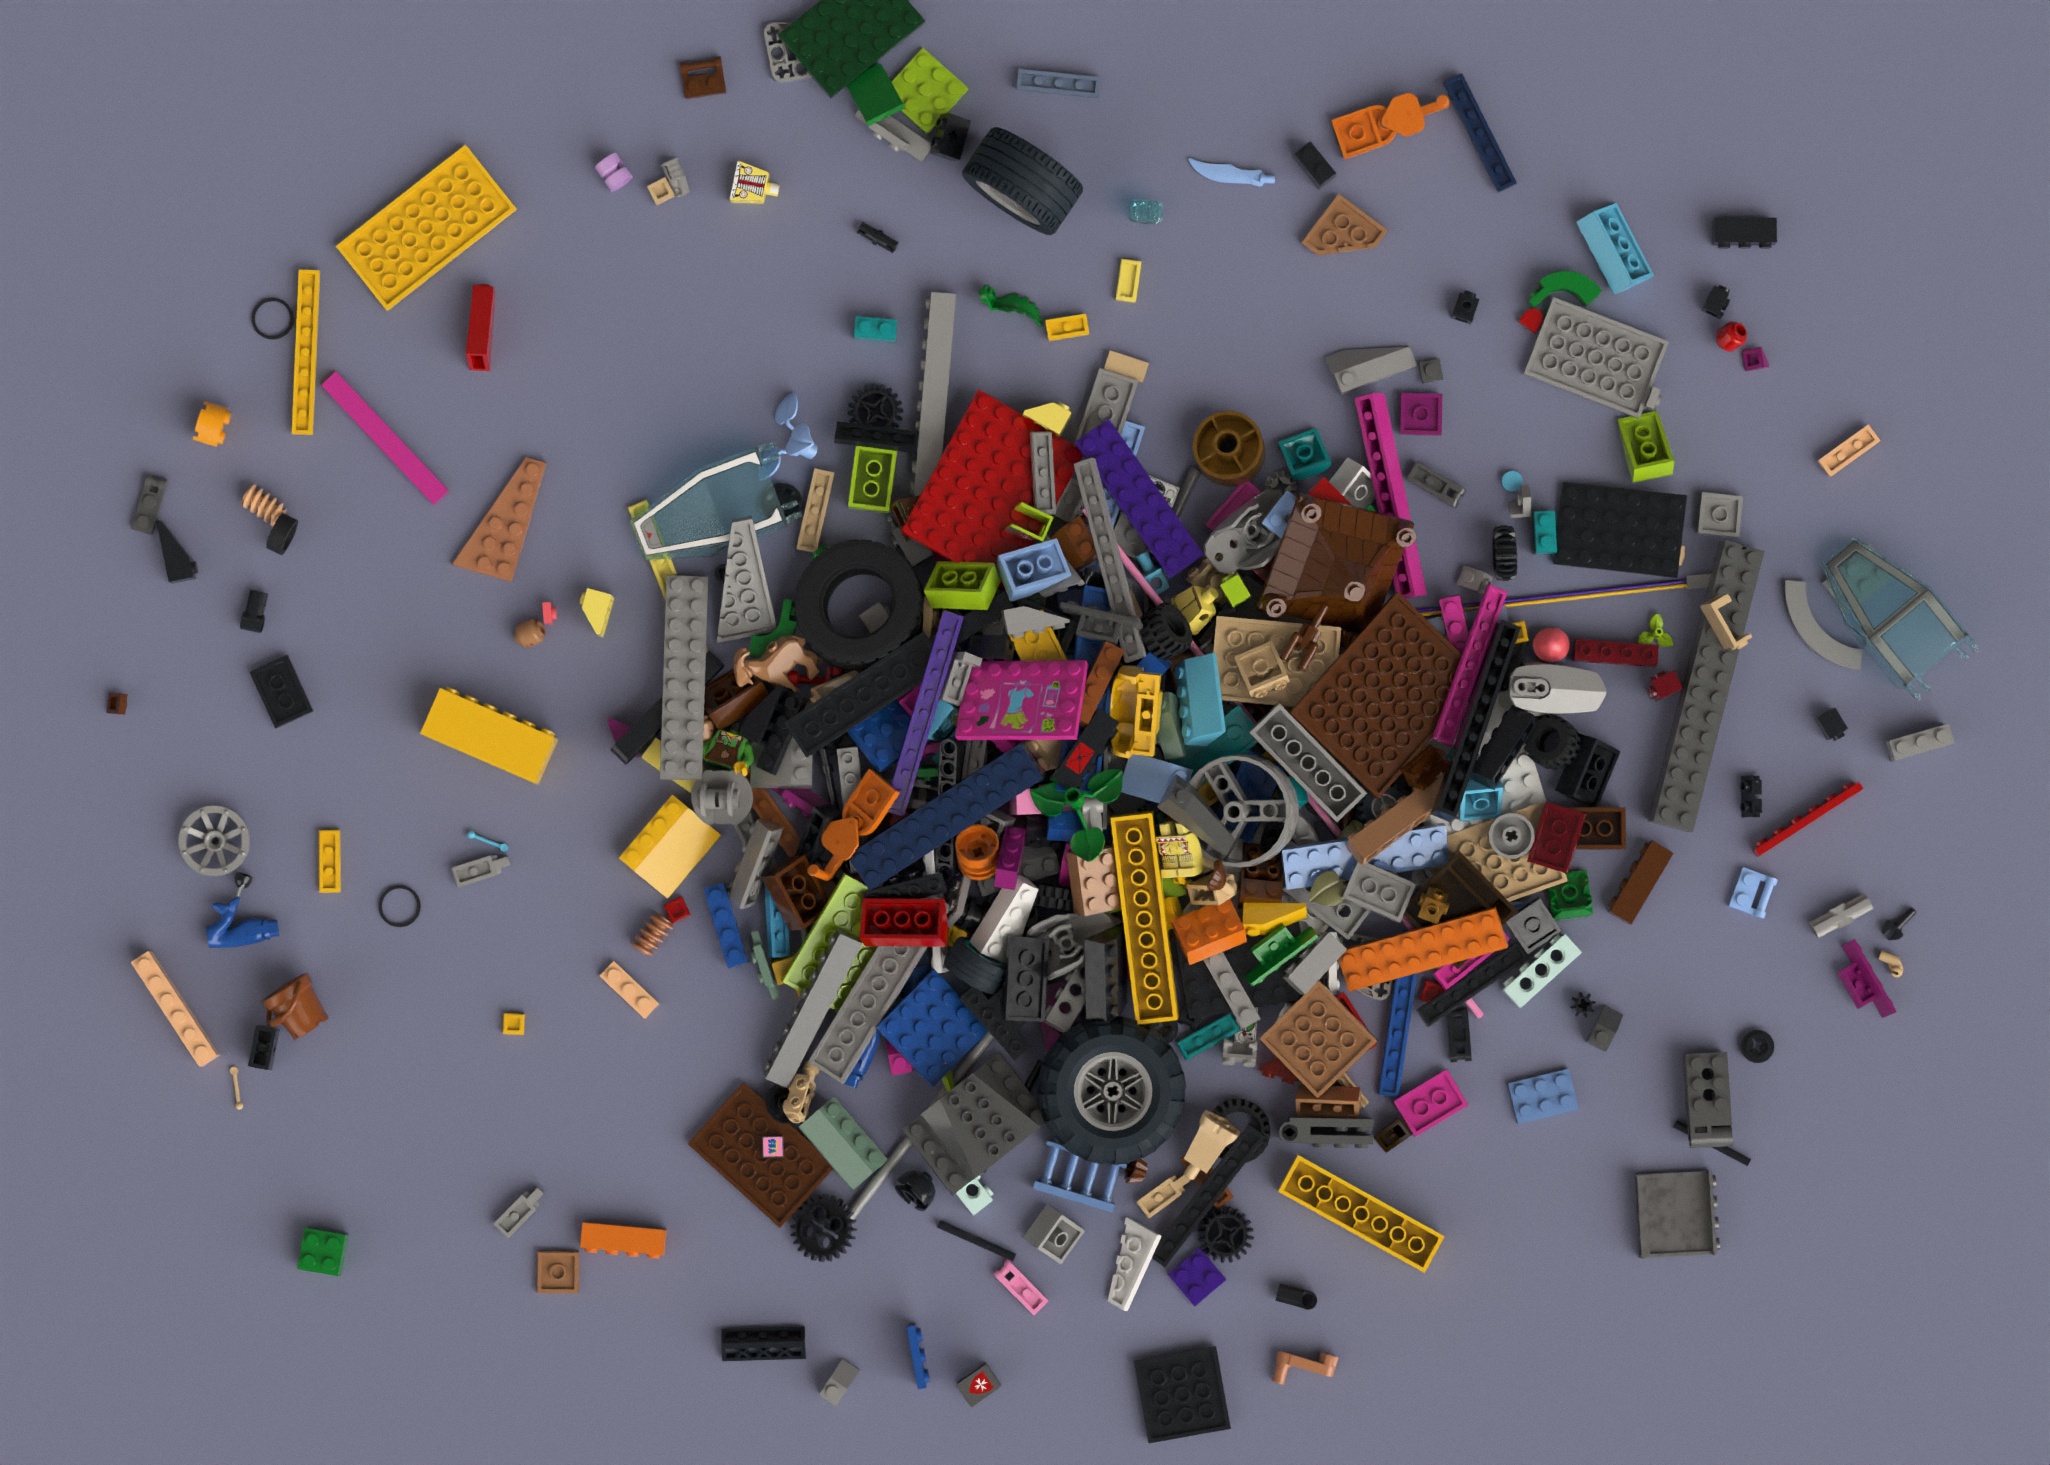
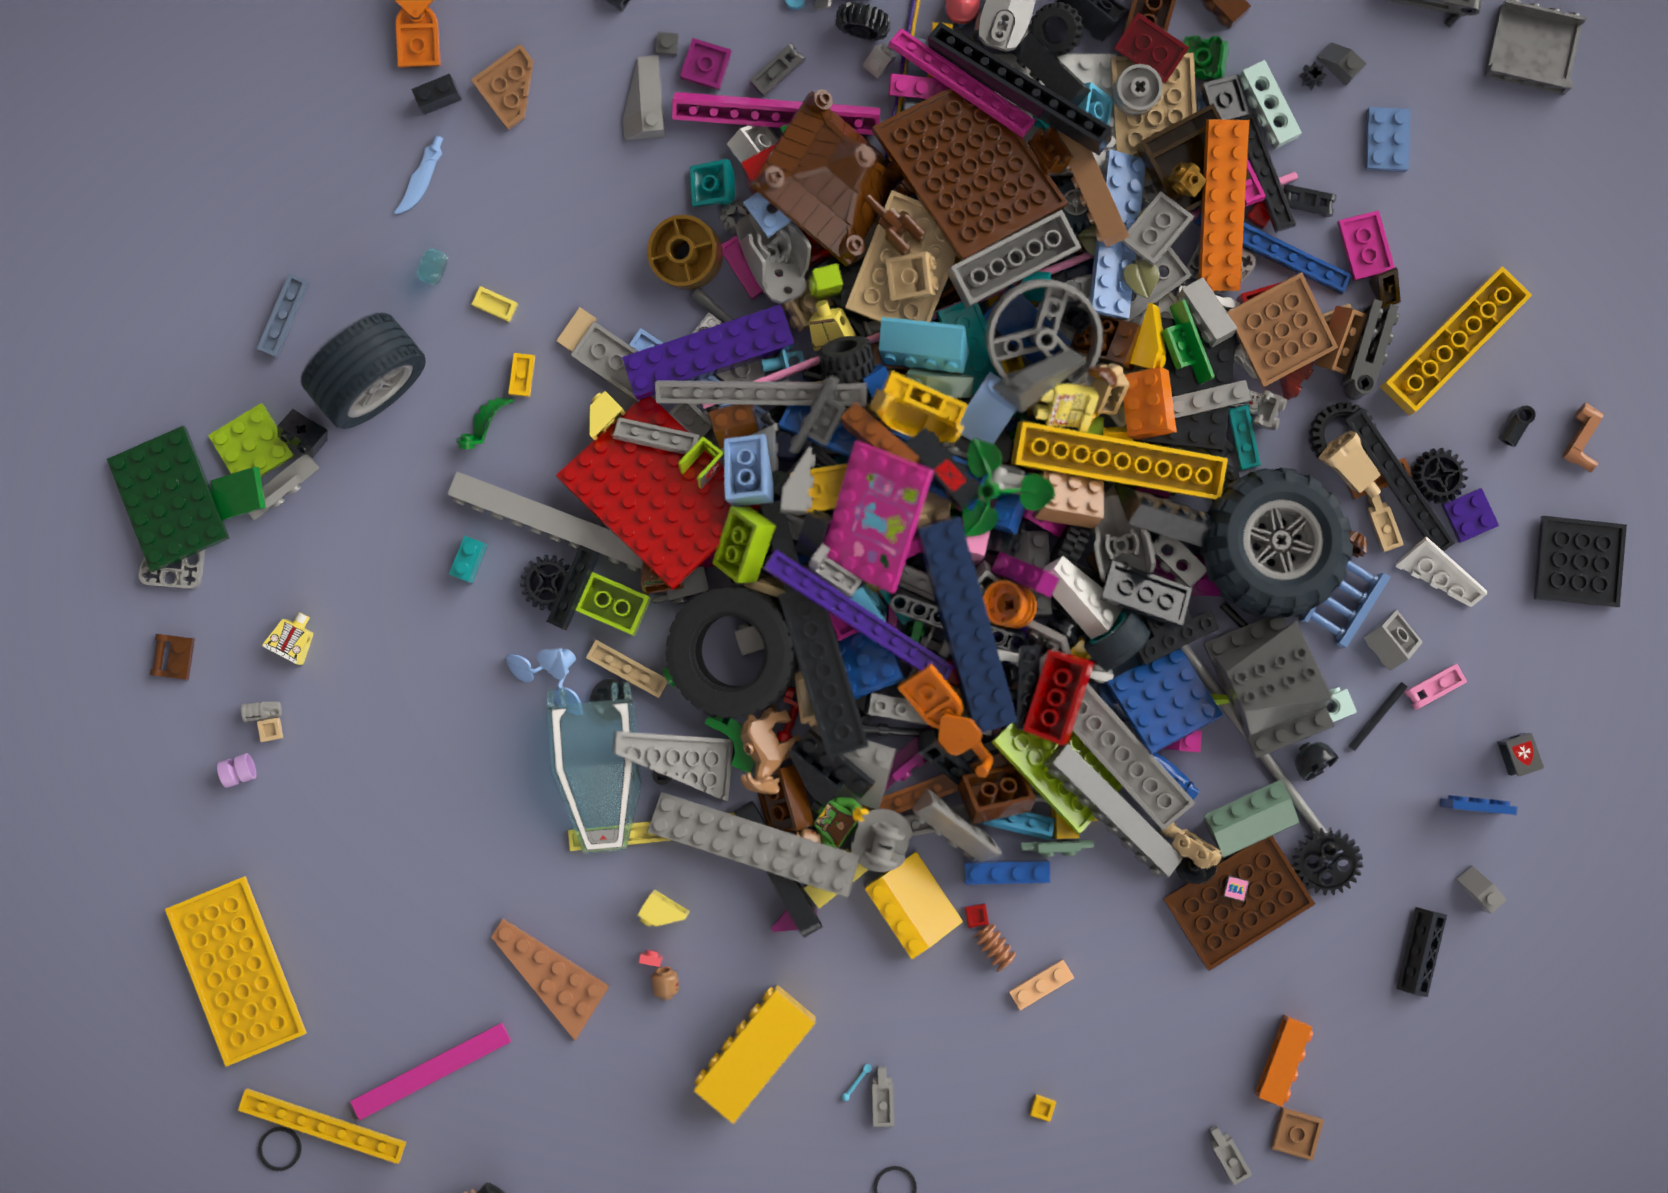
camera: 75 degrees left, 0 degrees up
red slope [466,284,495,371] -> none
black pin [857,222,899,254] -> none

